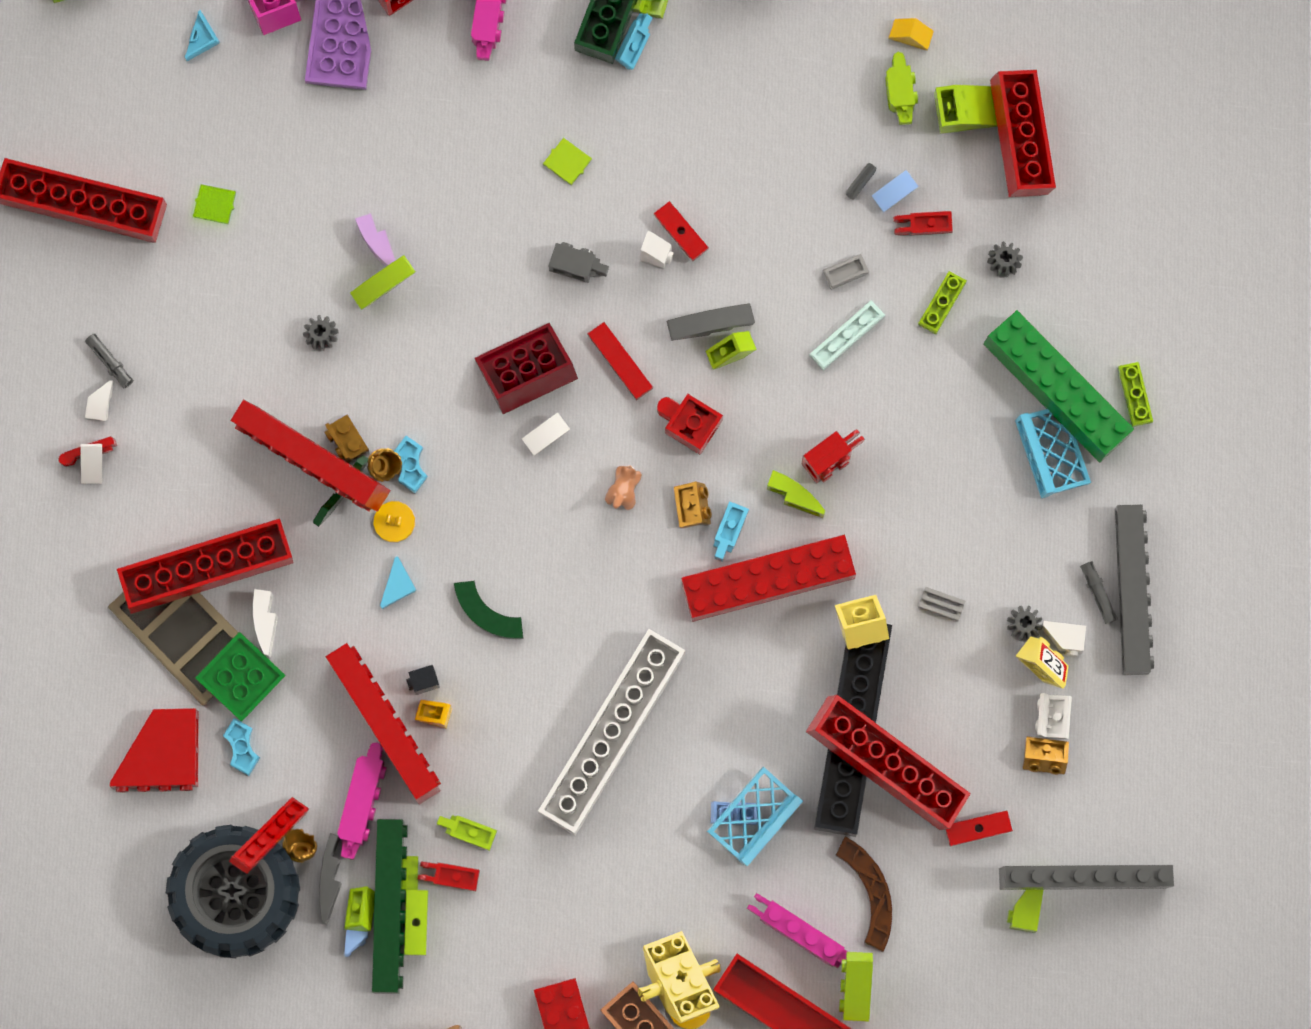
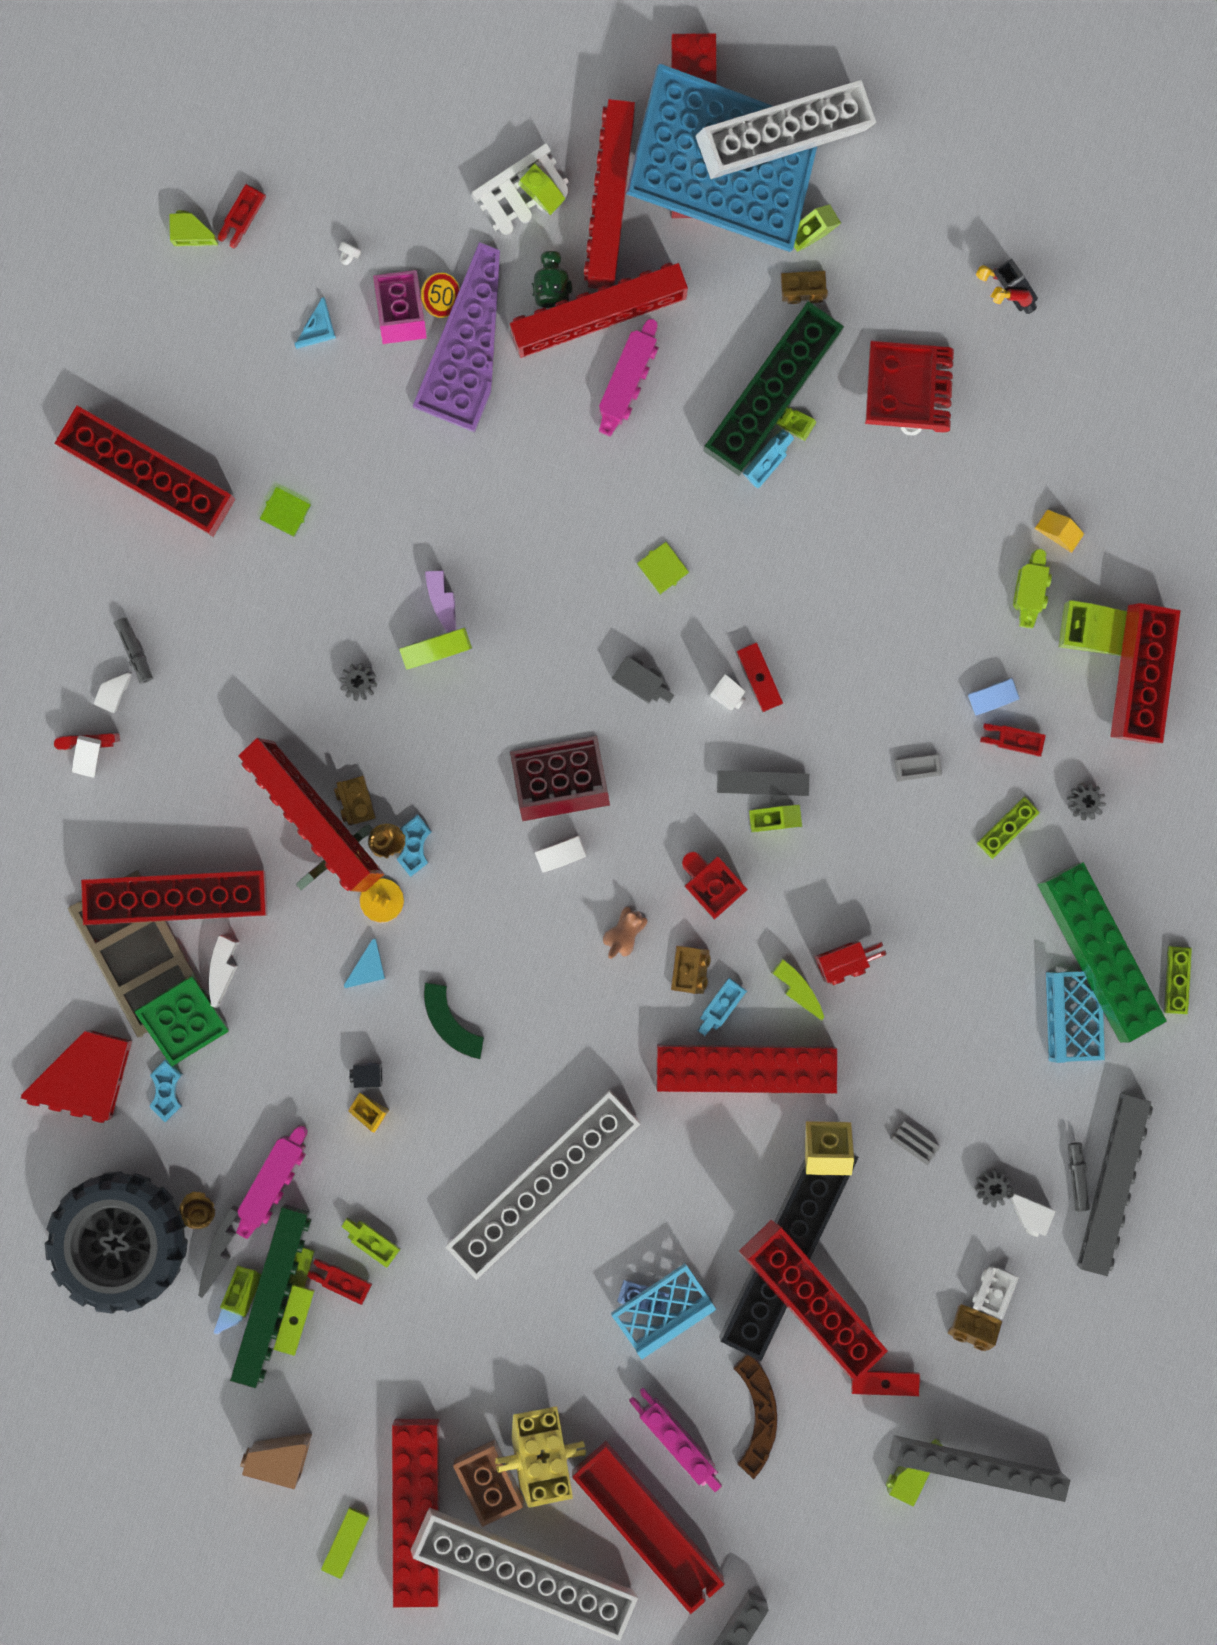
camera: 10 degrees right, 10 degrees up
red tile [229,797,309,874] -> none
red brick [325,643,441,805] -> none
red tile [587,322,653,400] -> none
light aqua tile [809,300,885,371] -> none
lime brick [839,952,873,1022] -> none
dark grey axle [846,163,877,200] -> none
light yellow slope [1016,637,1068,689] -> none

